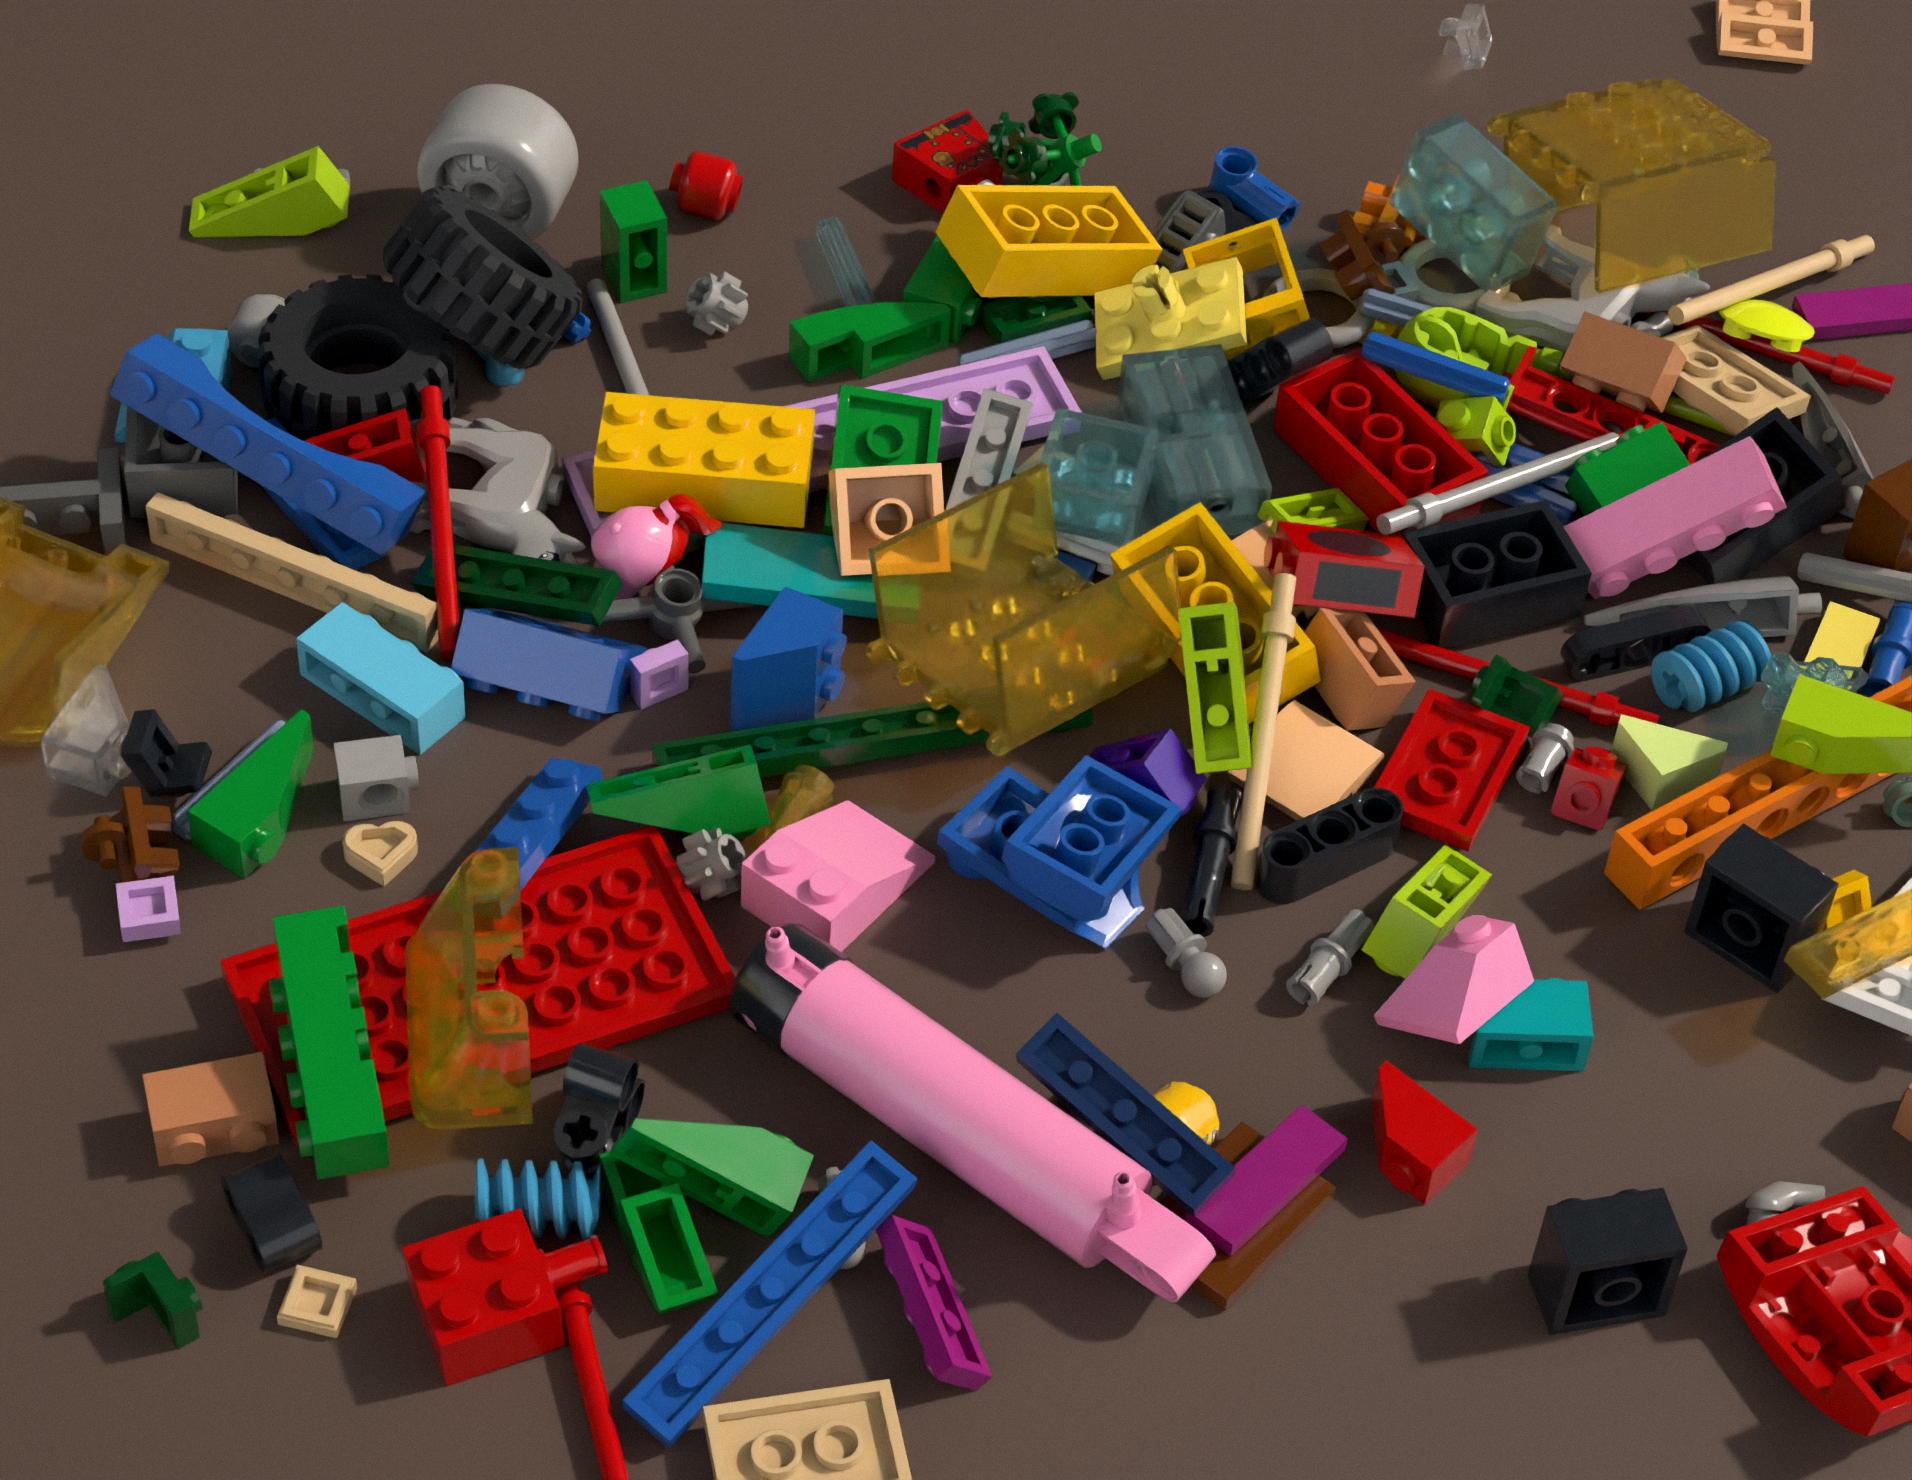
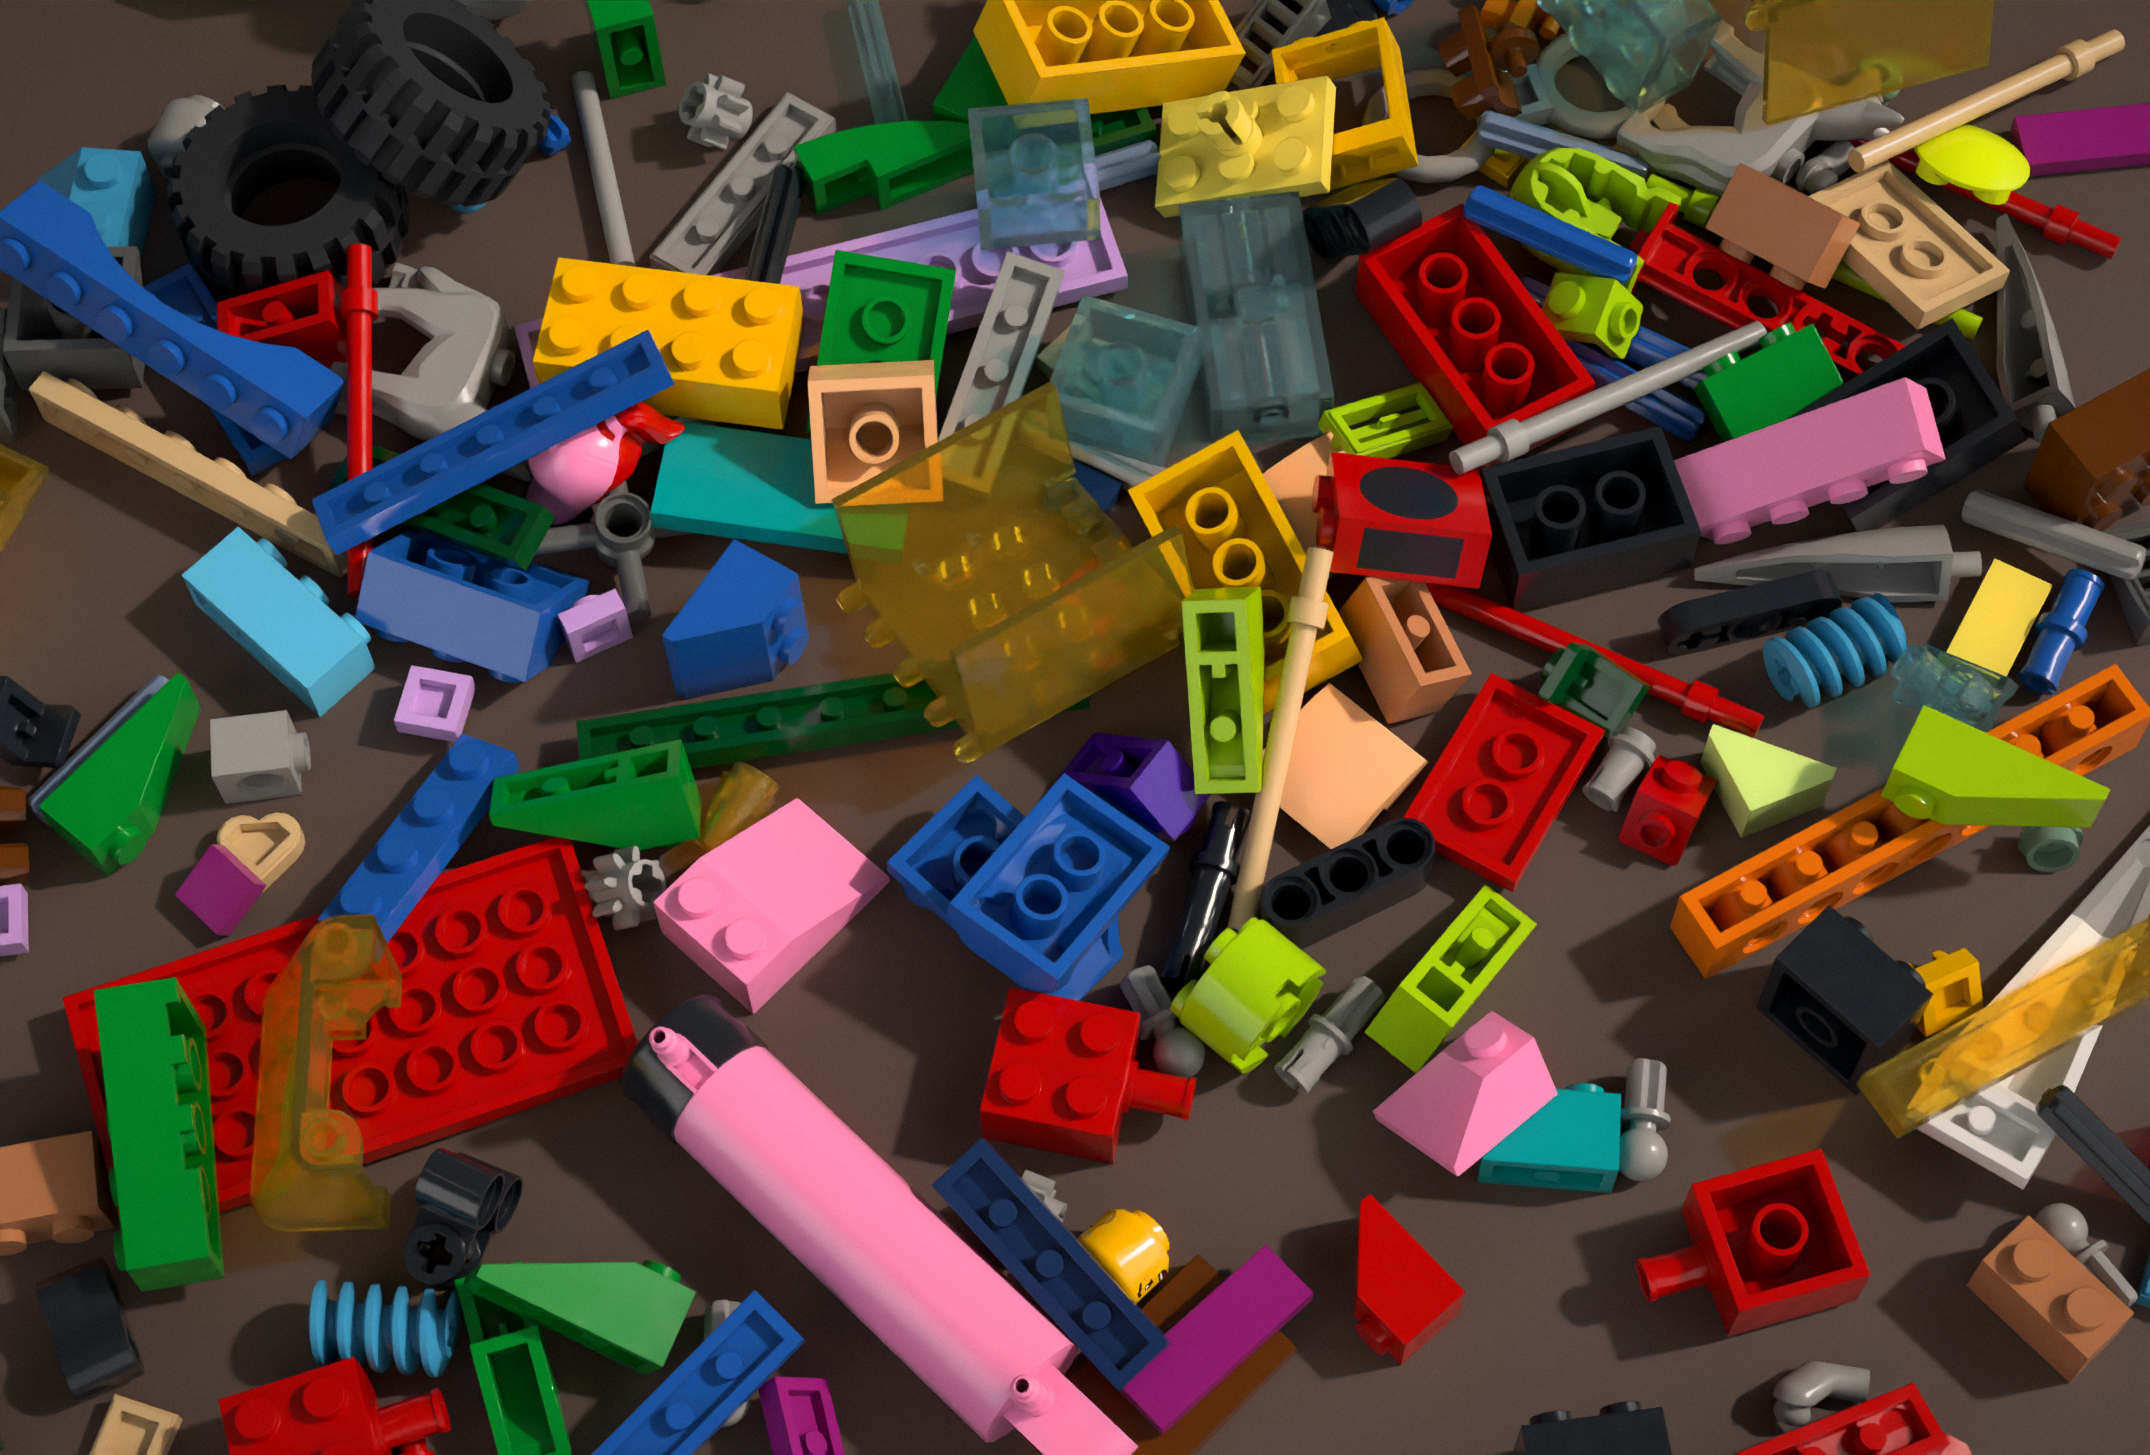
camera: 10 degrees right, 15 degrees up
none -> magenta tile [175,844,267,936]
none -> blue plate [312,330,675,555]
none -> lavender plate [394,665,476,742]
none -> light grey tile [649,92,836,276]
none -> black axle [744,164,806,284]
none -> clear light blue brick [968,98,1100,250]
none -> red brick [980,987,1197,1164]
none -> lime brick [1170,917,1326,1074]
none -> light grey axle [1619,1058,1671,1181]
none -> red brick [1636,1148,1871,1337]

